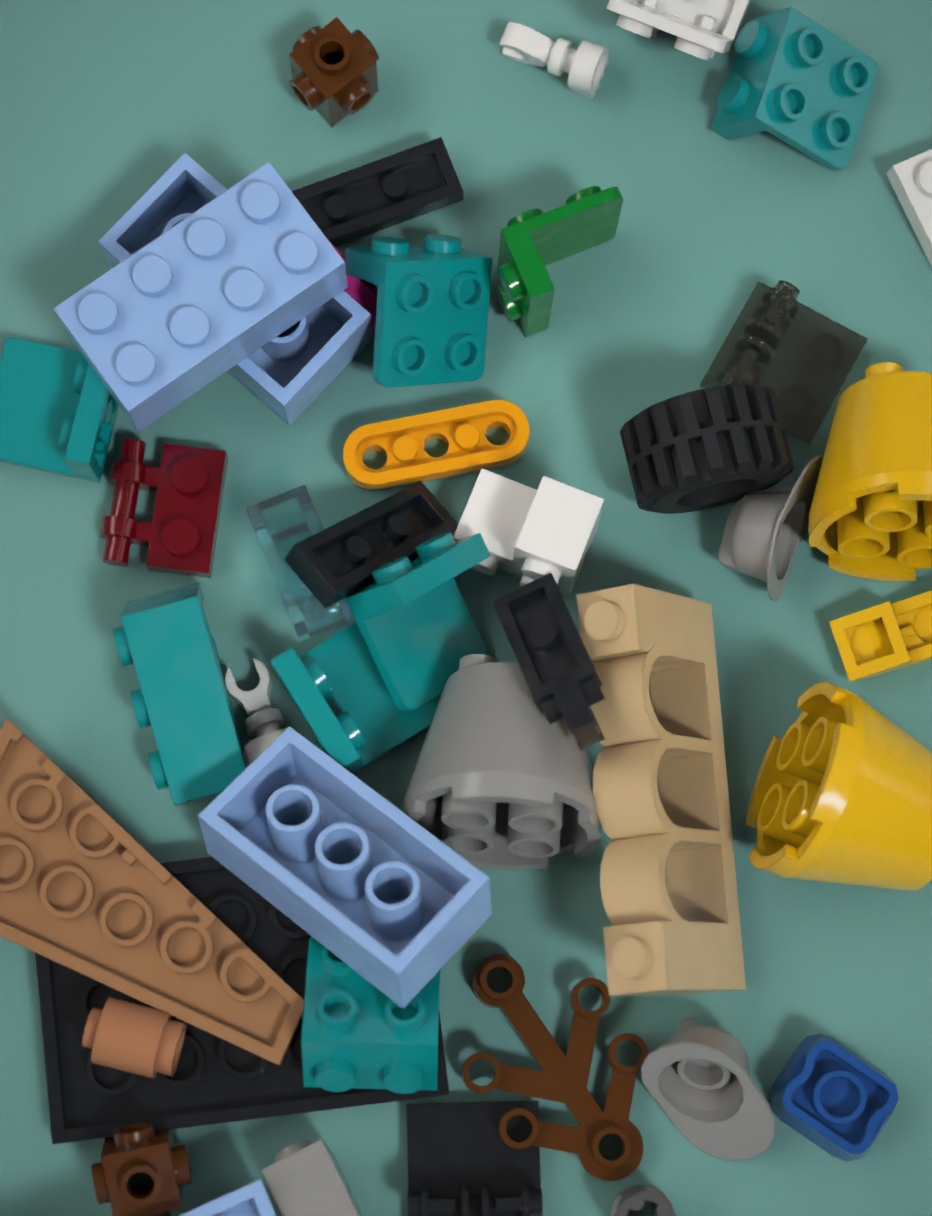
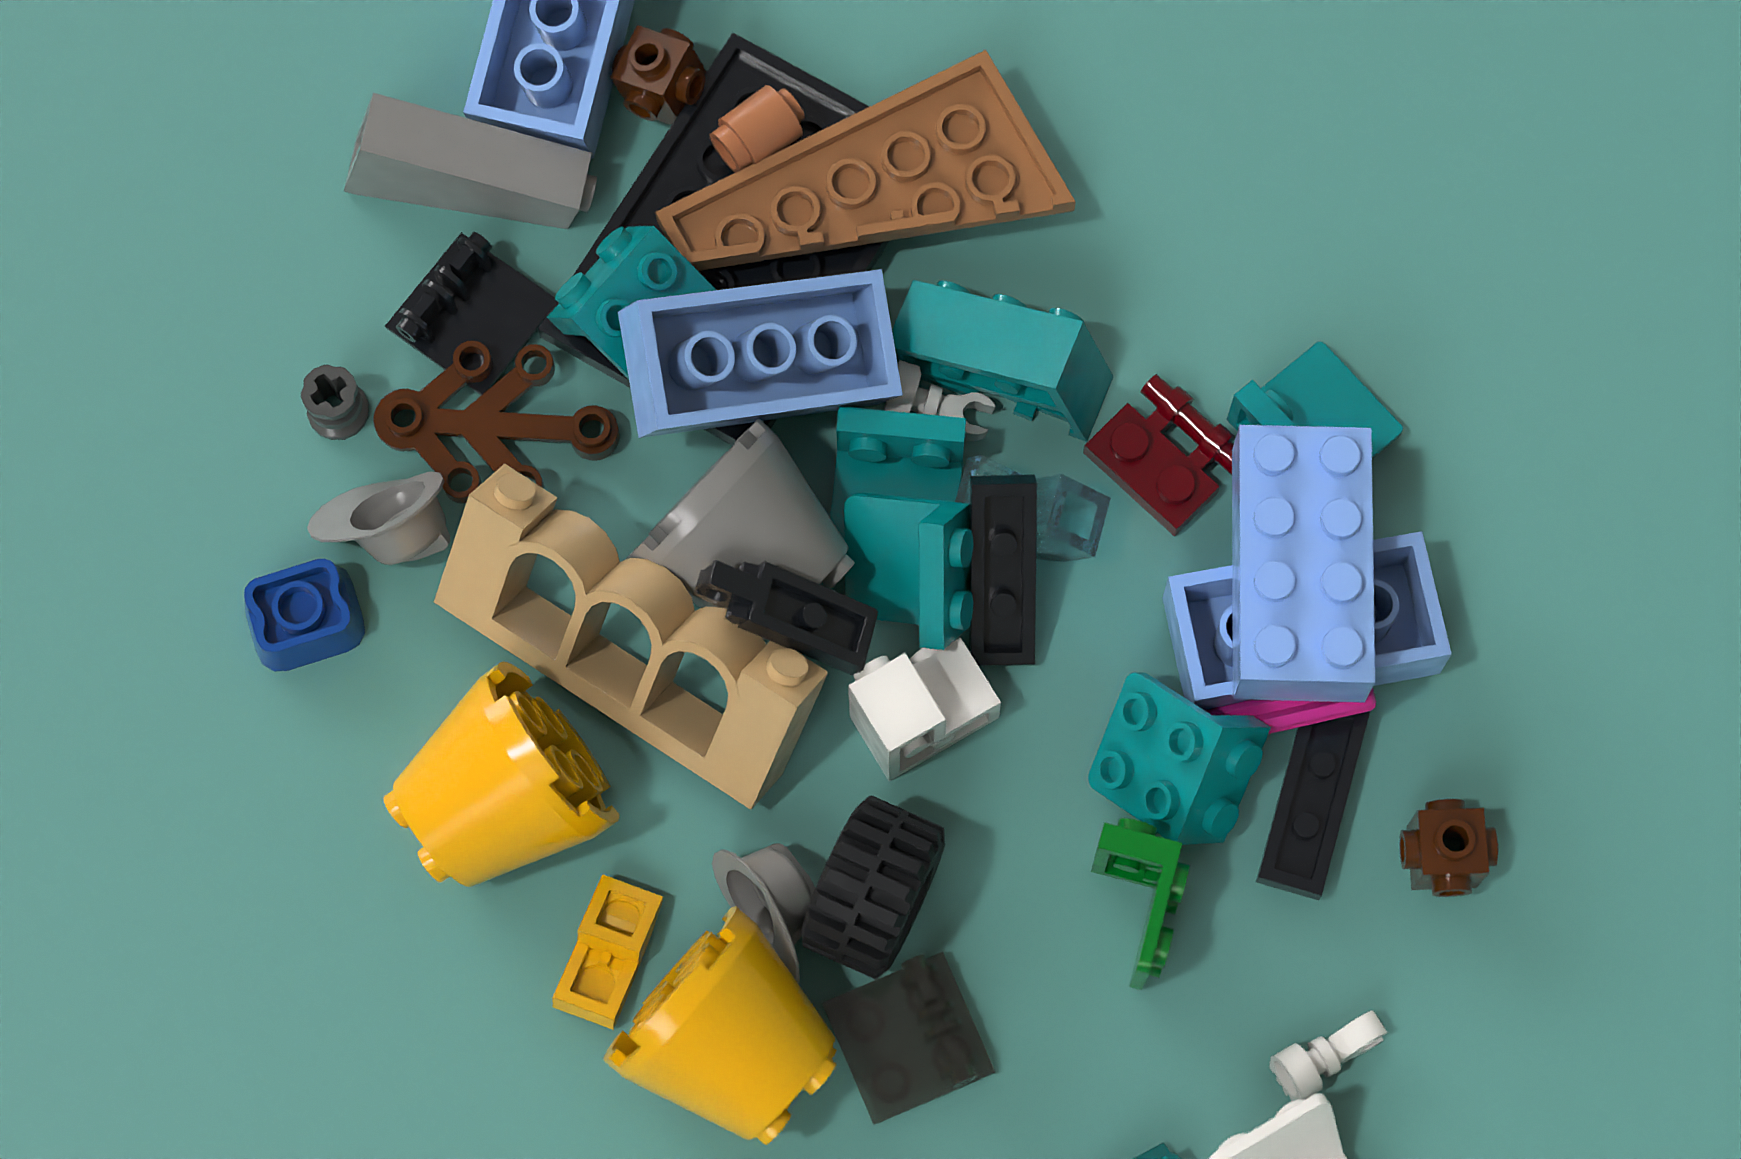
camera: 130 degrees right, 5 degrees down
light orange plate [343,400,530,491] -> none

